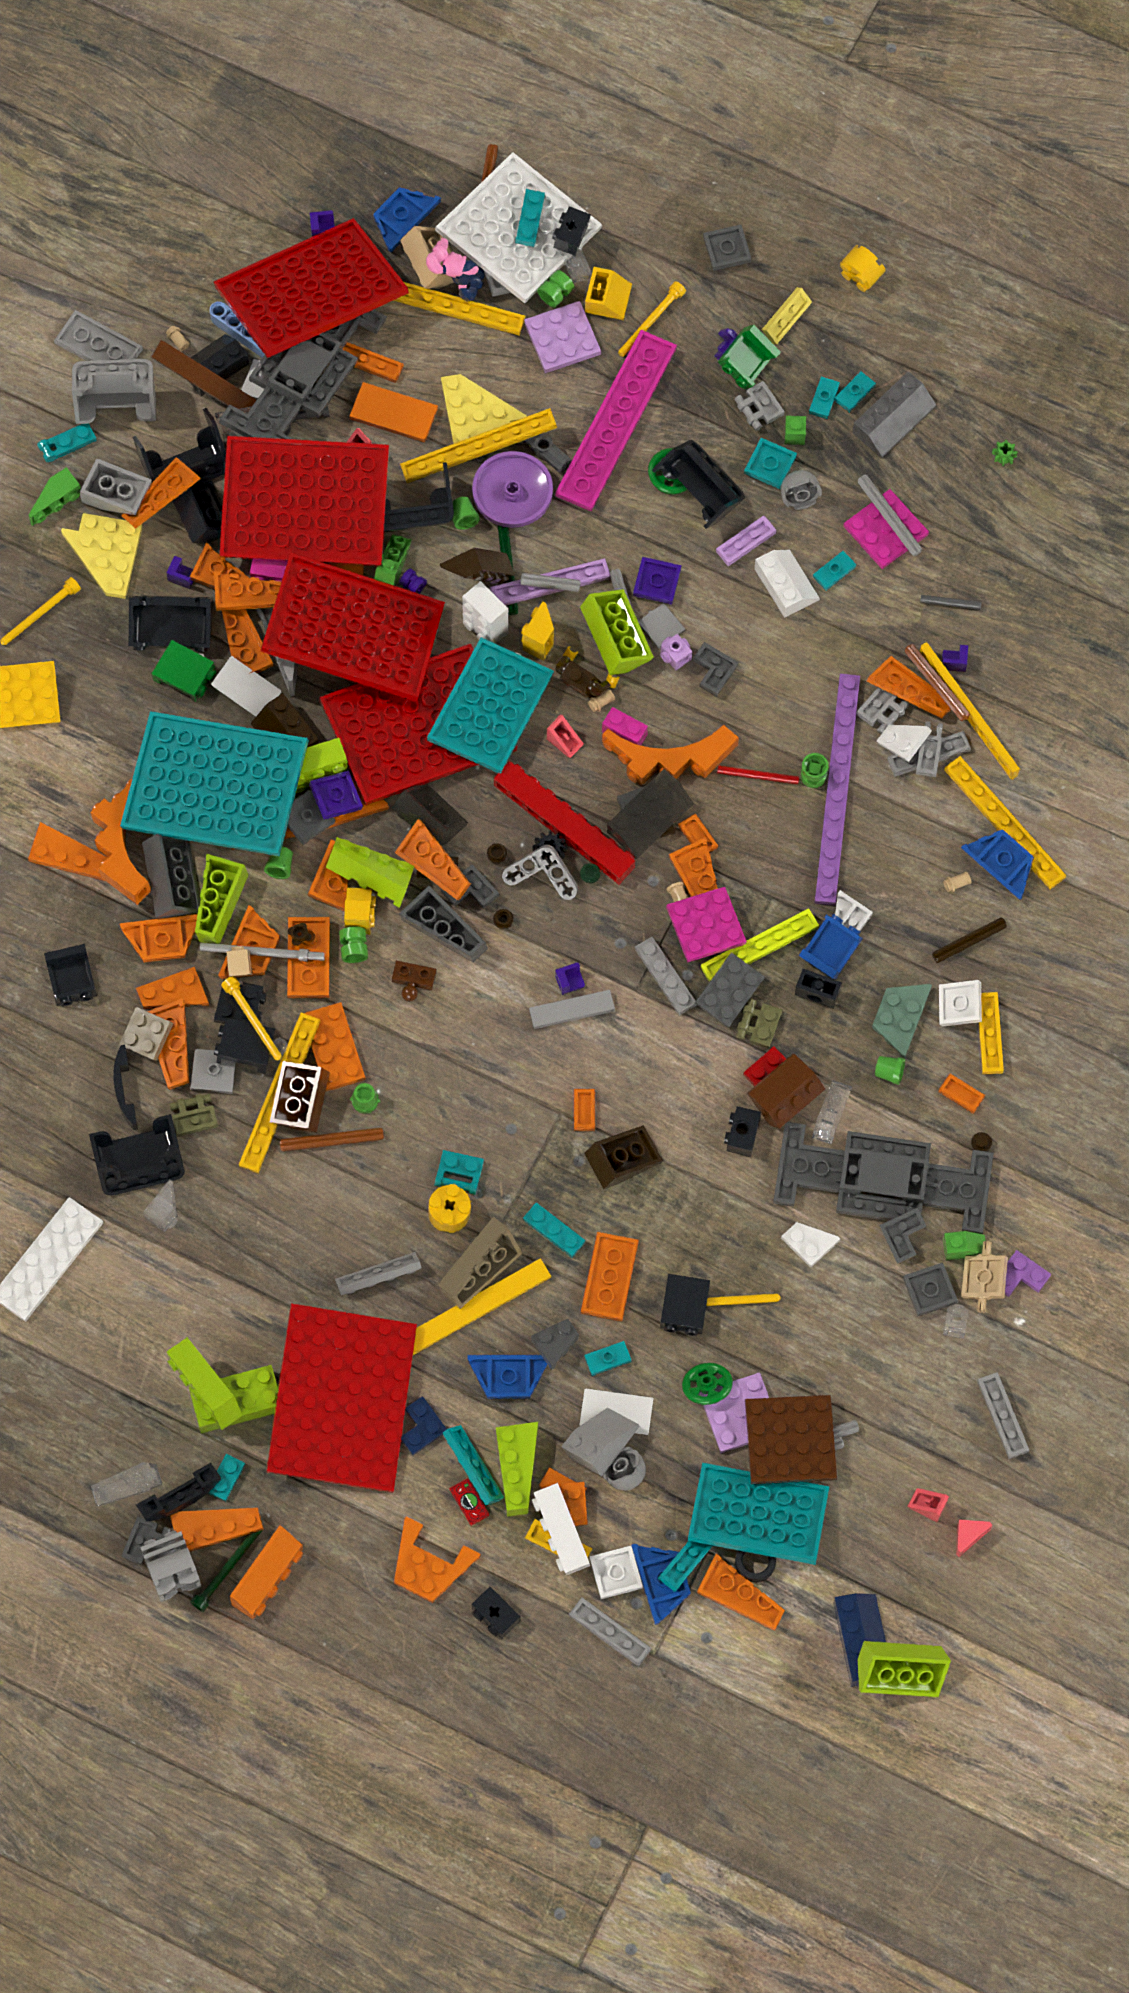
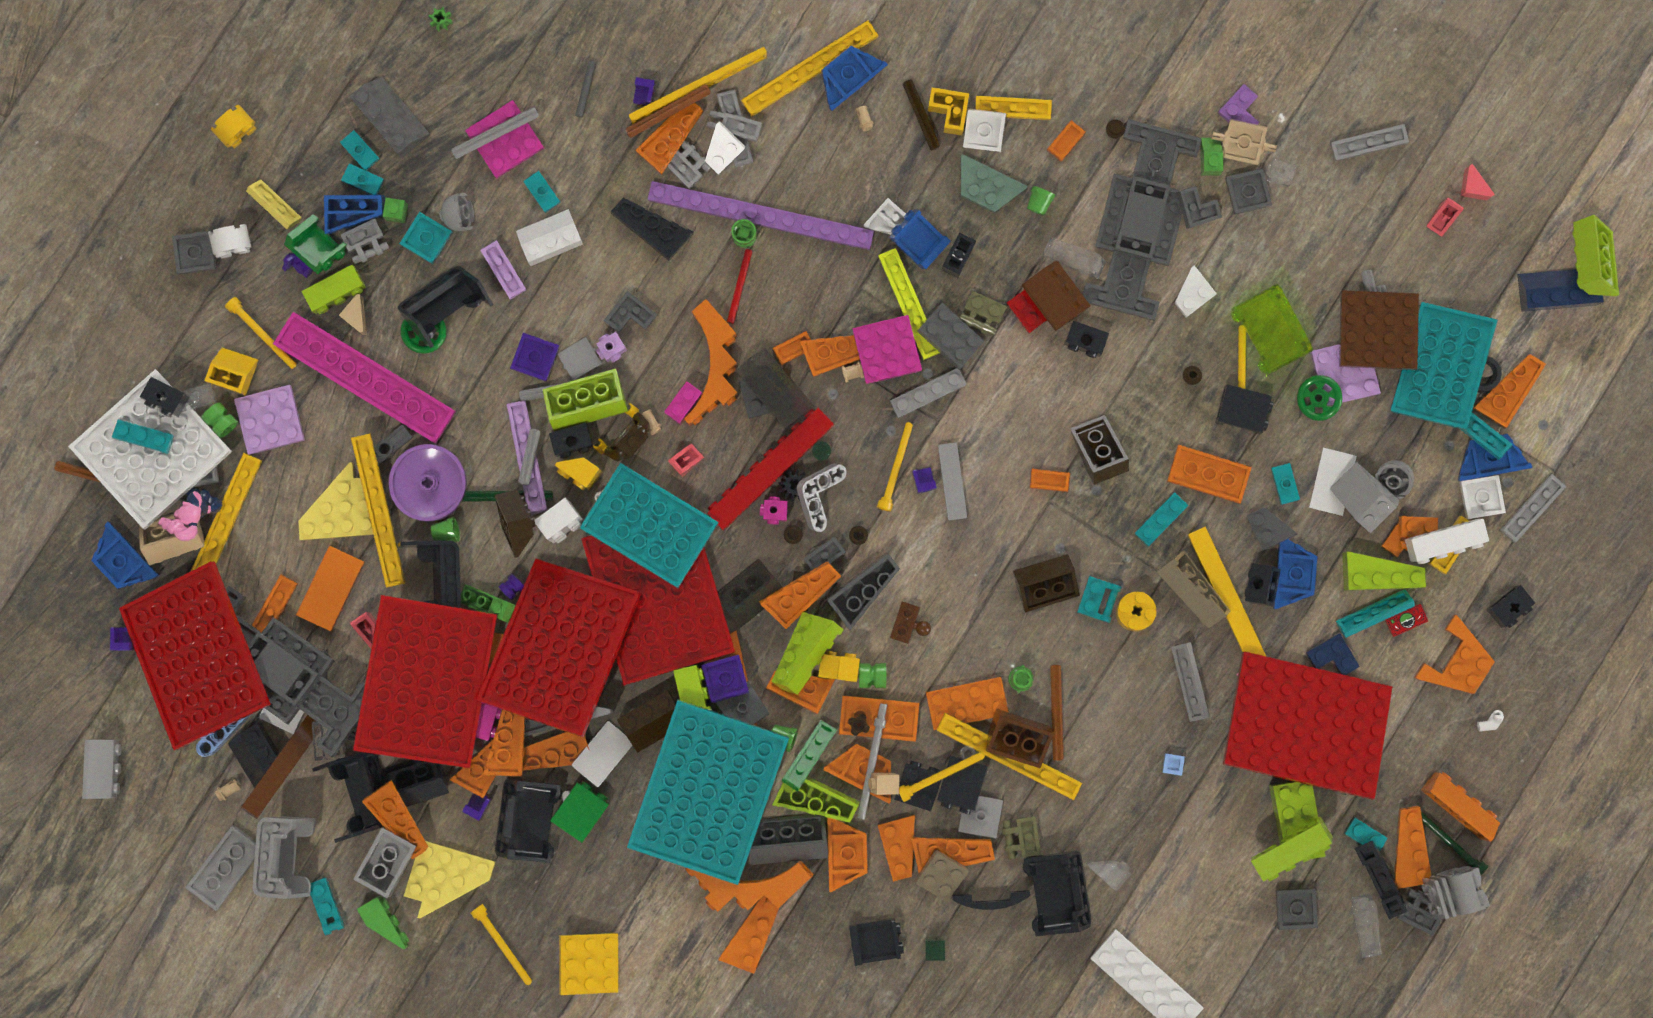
camera: 85 degrees left, 15 degrees up
none -> light grey slope [82,739,122,799]
none -> white brick [208,224,252,259]
none -> lime brick [301,265,366,315]
none -> blue wedge [324,195,385,234]
none -> tan slope [339,294,367,335]
none -> black brick [549,423,593,459]
none -> black wing [611,198,694,261]
none -> dark pink brick [760,497,788,525]
none -> tile [781,720,837,791]
none -> yellow piece [877,422,913,512]
none -> clear green brick [924,939,945,961]
none -> yellow brick [928,87,969,136]
none -> dark brown slope [1013,554,1080,613]
none -> light blue plate [1162,753,1185,776]
none -> dark brown plate [1183,366,1202,385]
none -> clear neon green windscreen [1231,284,1313,376]
none -> black brick [1244,563,1281,607]
none -> dark grey plate [1275,888,1318,930]
none -> white arm [1477,710,1504,731]

